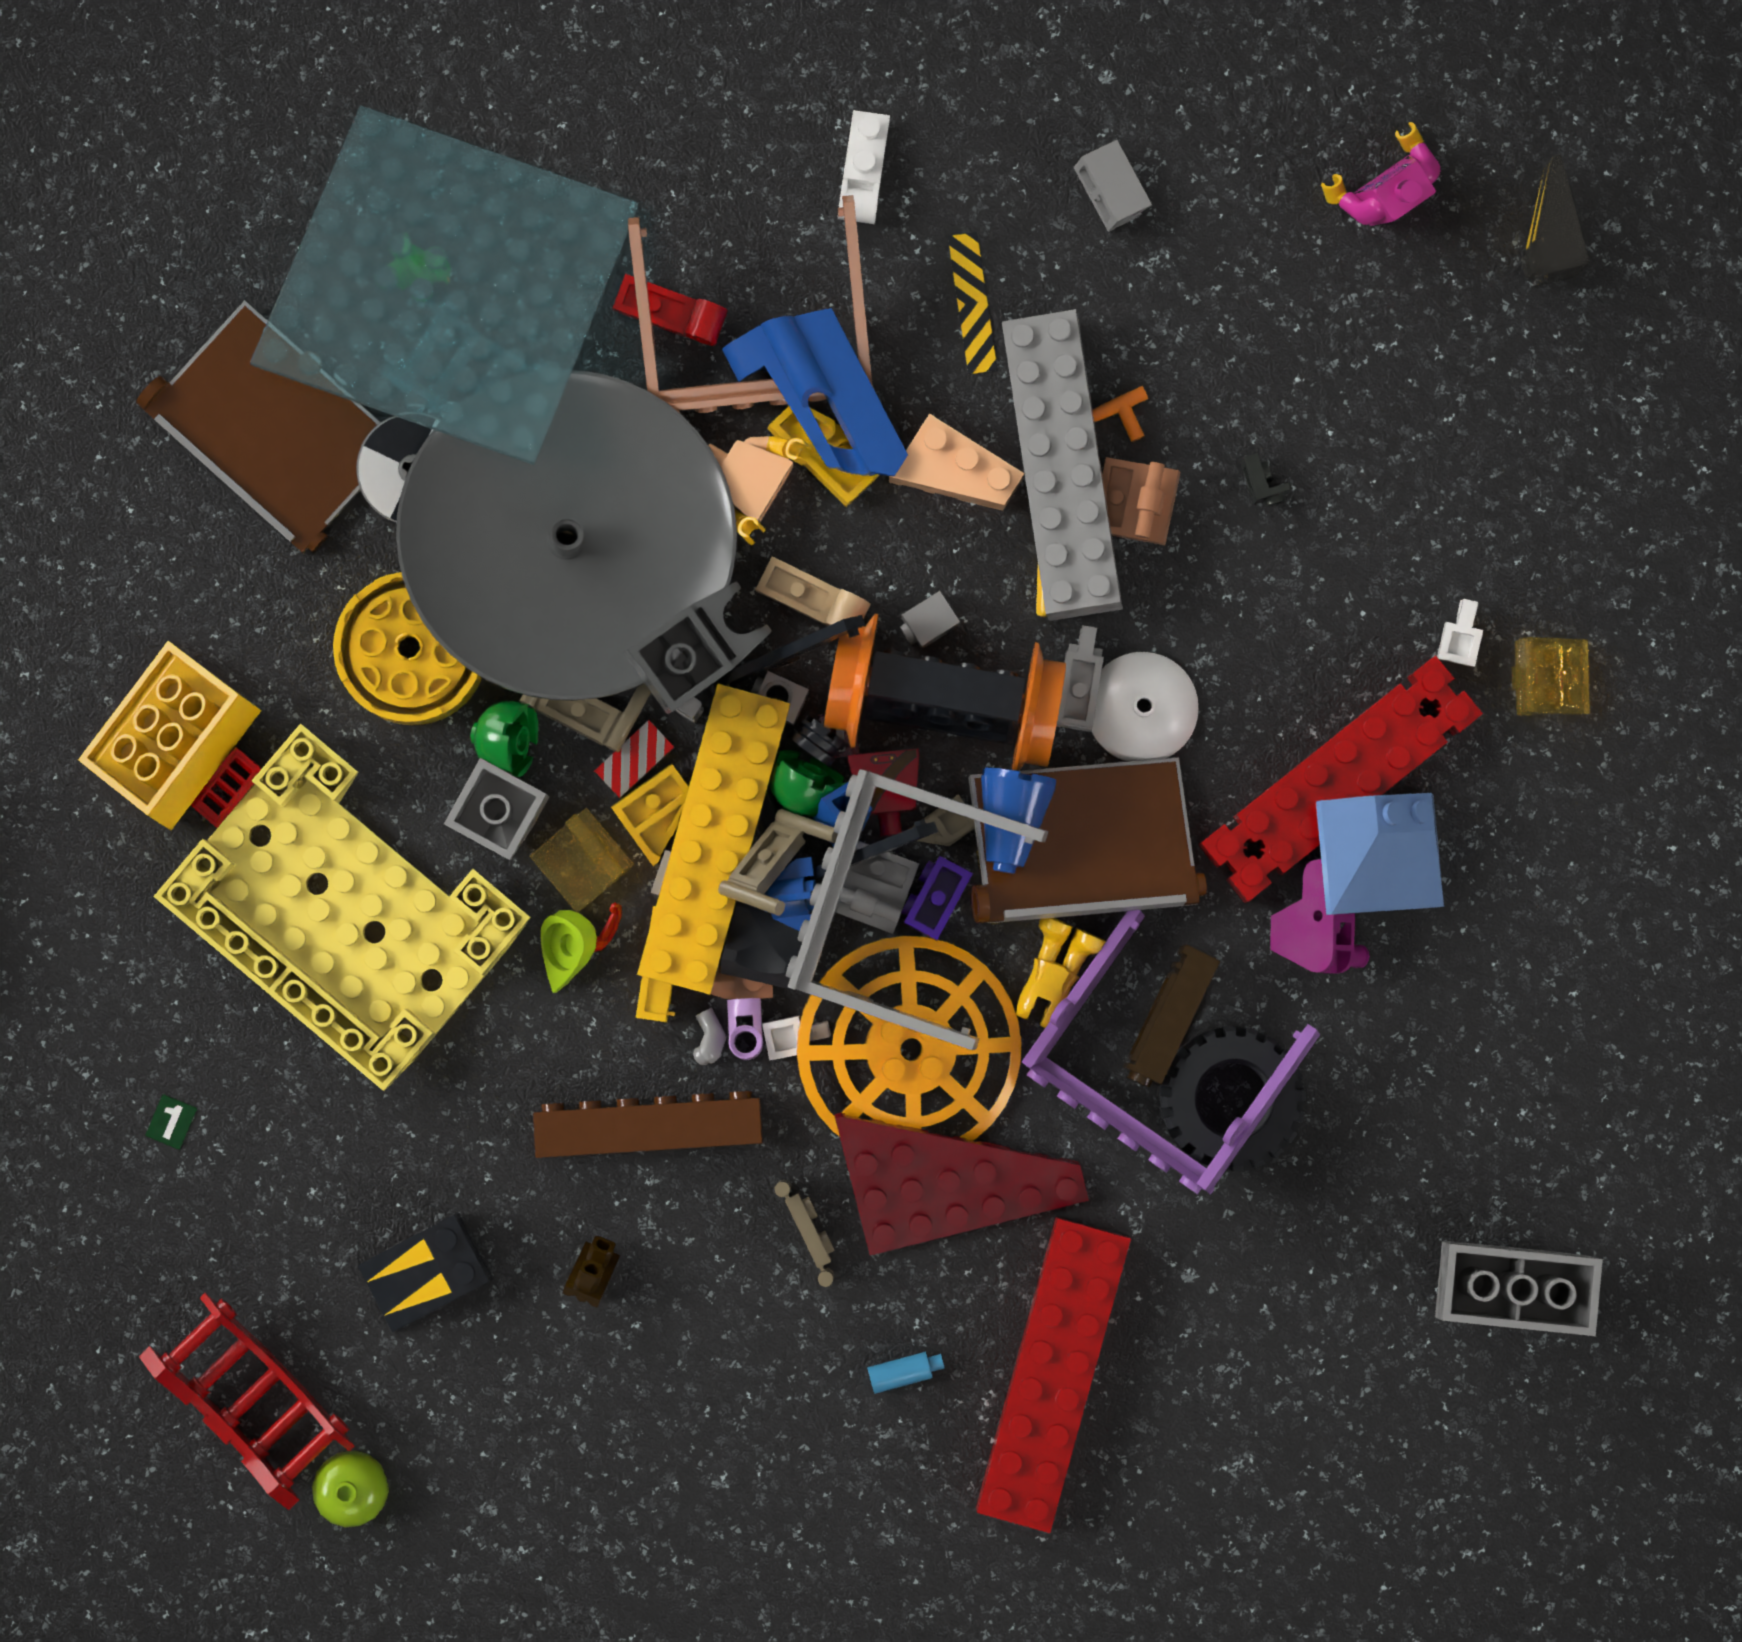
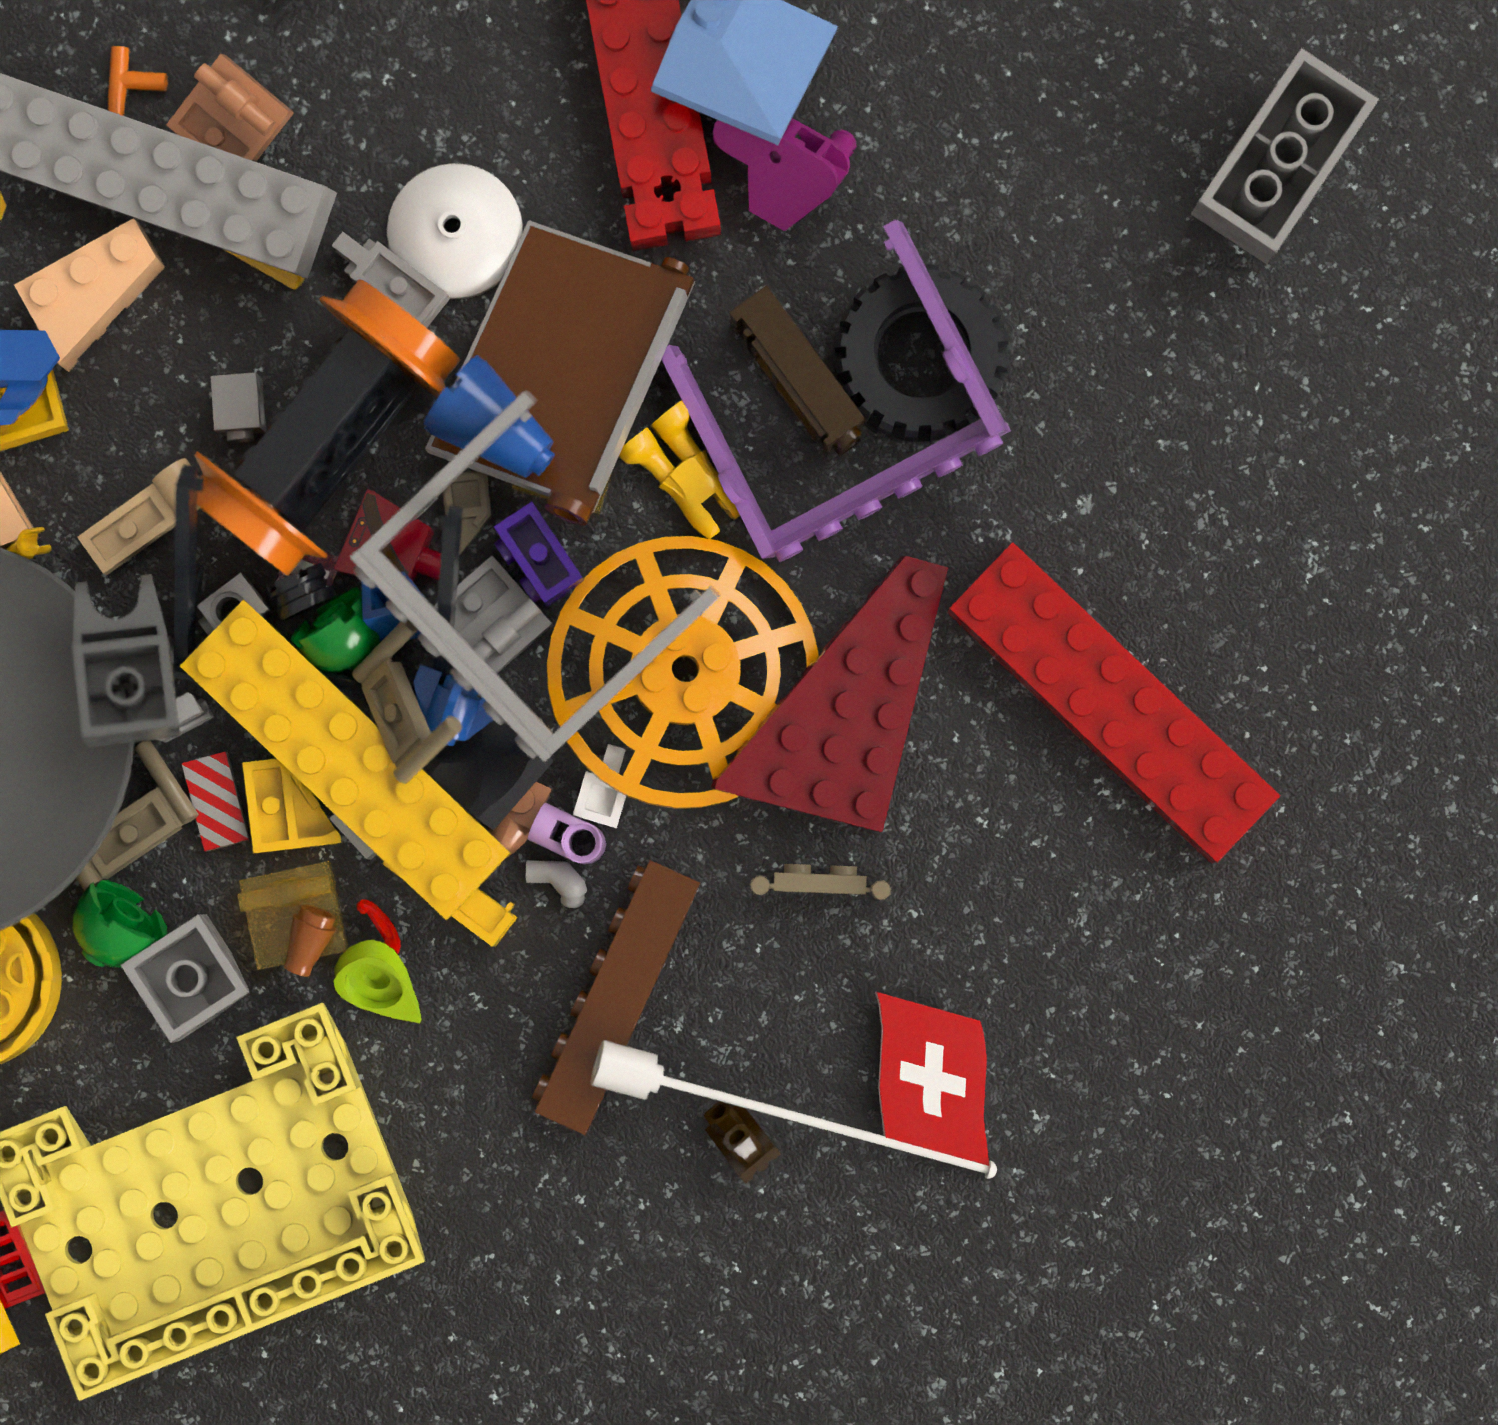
camera: 55 degrees left, 0 degrees up
black slope [358,1213,493,1332] -> none
dark azure cylinder [867,1352,945,1394] -> none
none -> dark orange cone [284,905,336,977]
none -> flag [591,992,997,1179]

